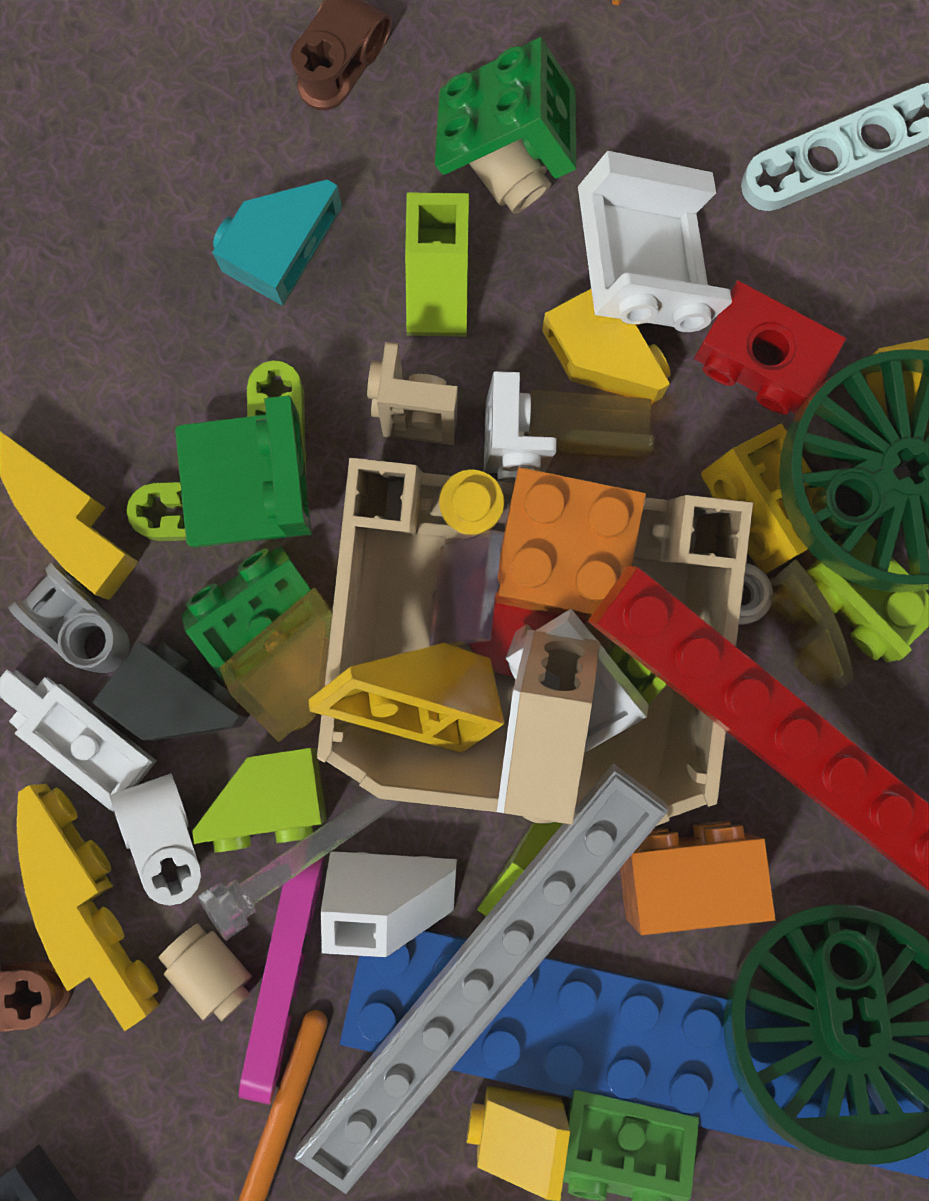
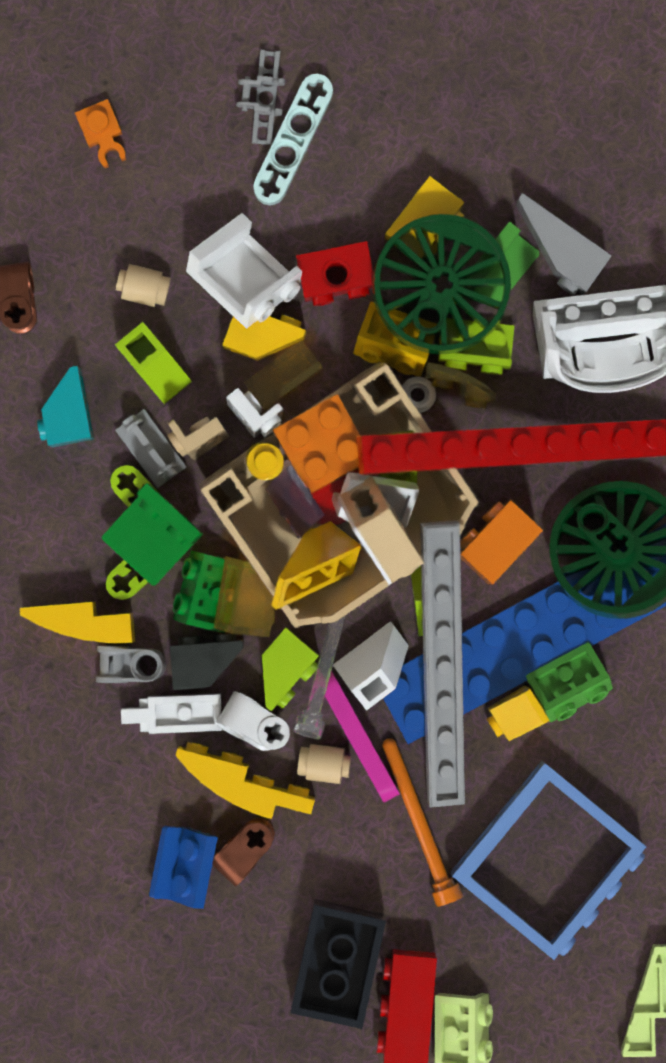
camera: 40 degrees left, 5 degrees up
green bracket [435,37,576,179] -> none
none -> light grey hinge [115,409,186,488]
none -> light grey piece [236,49,285,145]

